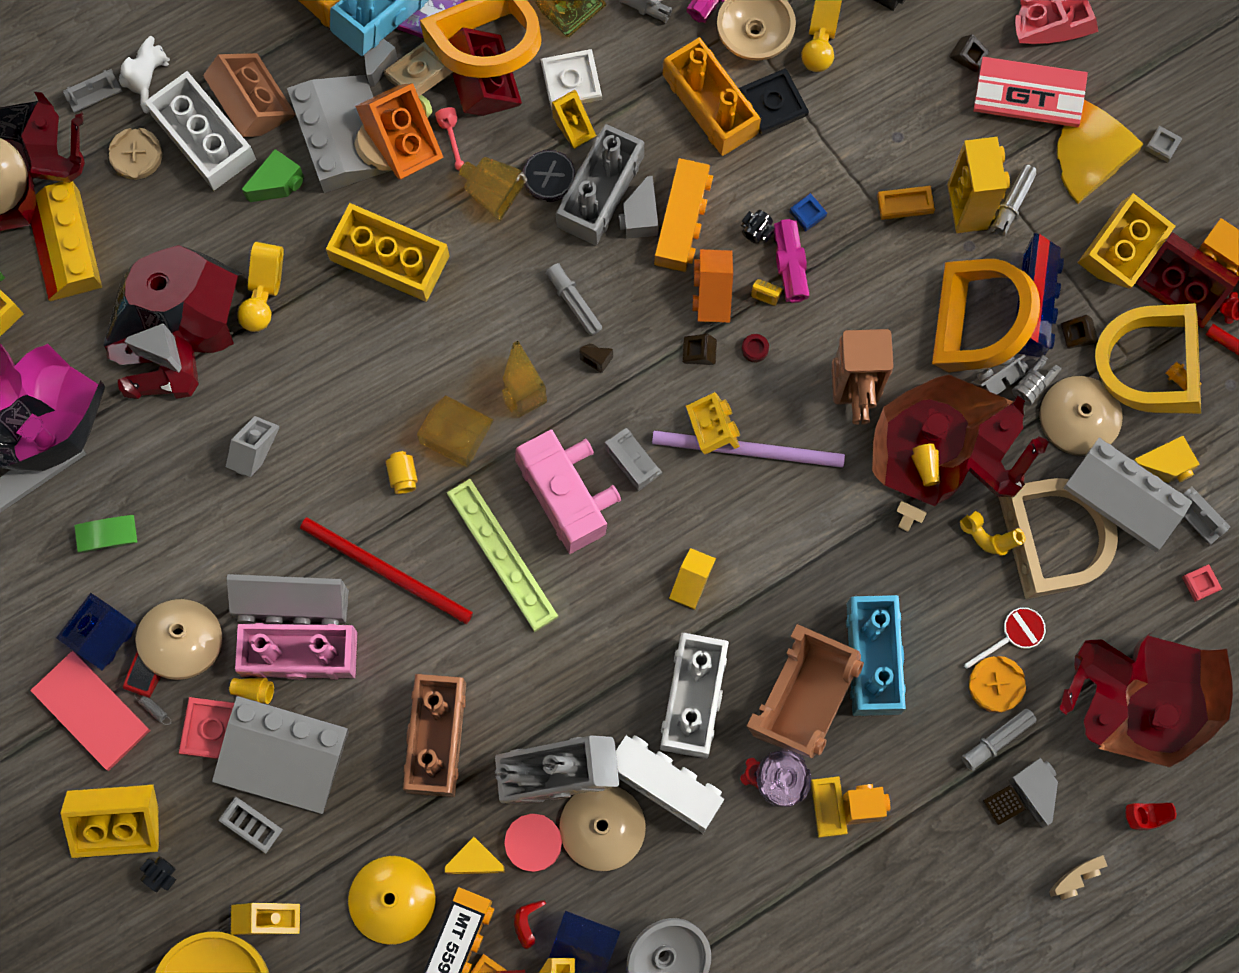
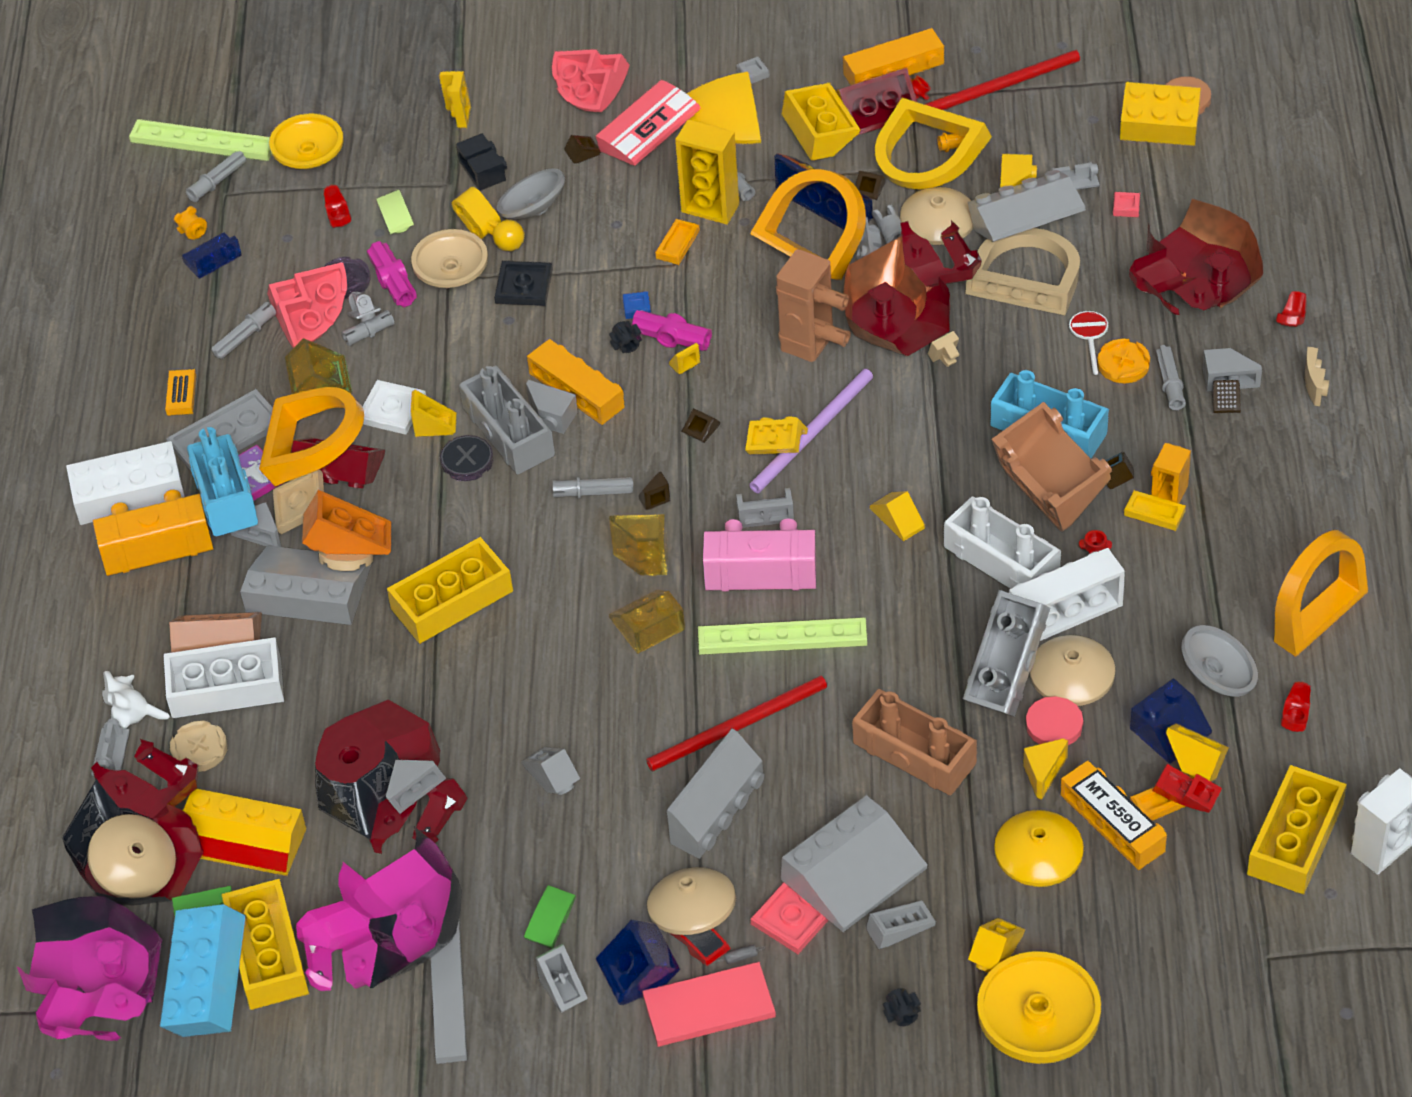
camera: 55 degrees left, 25 degrees down
yellow slope [61,785,159,858] -> none
yellow cone [229,678,274,704] -> none
bright pink piece [235,623,357,680] -> none
yellow beam [237,242,284,332] -> none
bright green slope [242,149,304,202] -> none
yellow brick [386,451,418,494] -> none
coral hinge [435,107,465,171] -> none
clear yellow torso [459,157,528,221] -> none
red hair [514,900,546,949] -> none
light orange piece [663,37,761,156] -> none
orange brick [692,249,733,323] -> none
dark red tile [742,334,769,362] -> none
clear purple tile [756,749,811,807] -> none
yellow cone [911,444,940,487] -> none
yellow piece [960,511,1026,556] -> none
none -> light grey dish [497,169,565,219]
none -> light grey slope [536,944,588,1012]
none -> dark brown slope [1105,452,1134,489]

